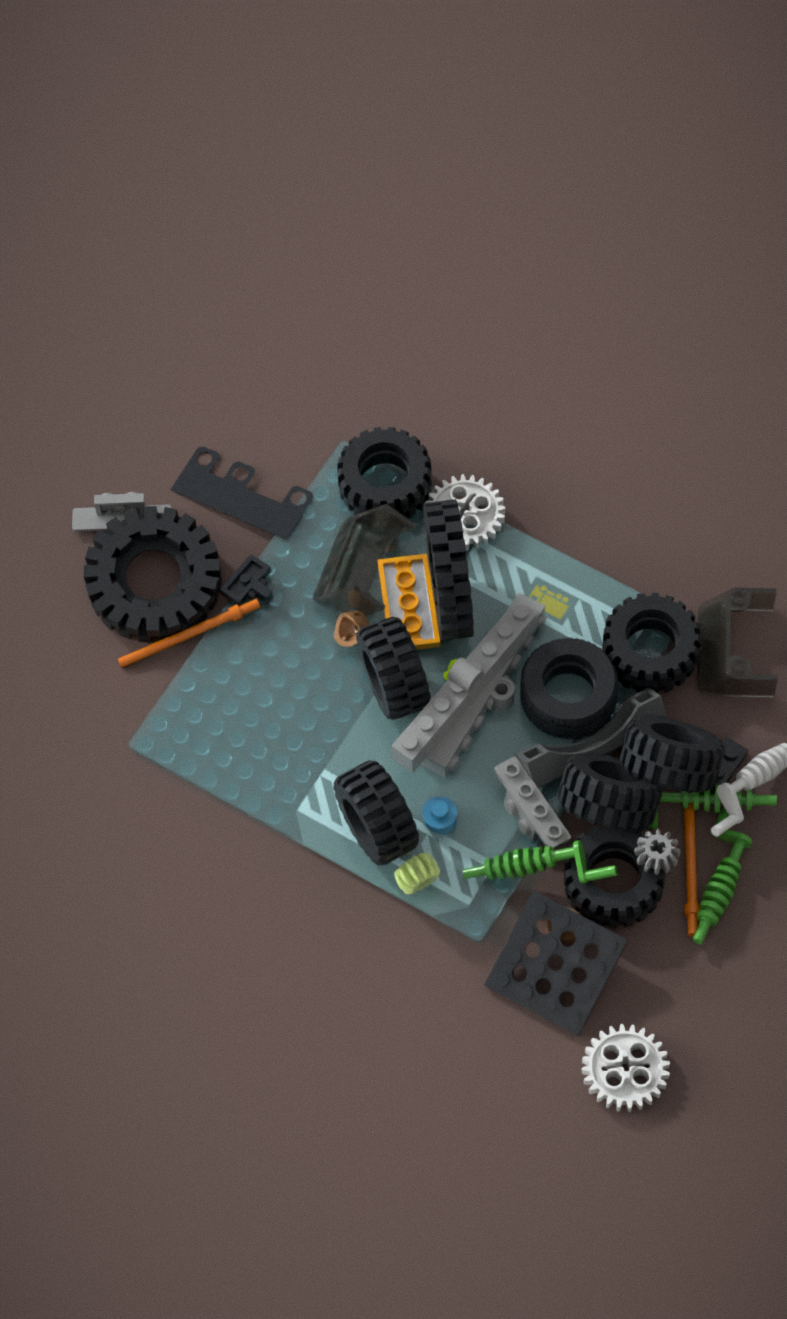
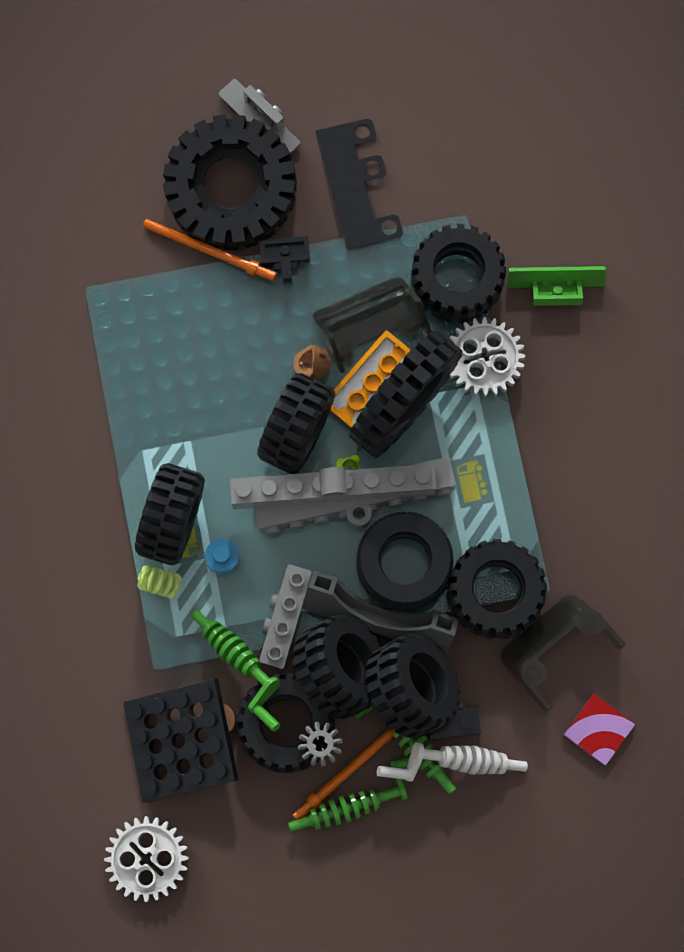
camera: 45 degrees right, 15 degrees up
none -> bright green bracket [507,266,607,306]

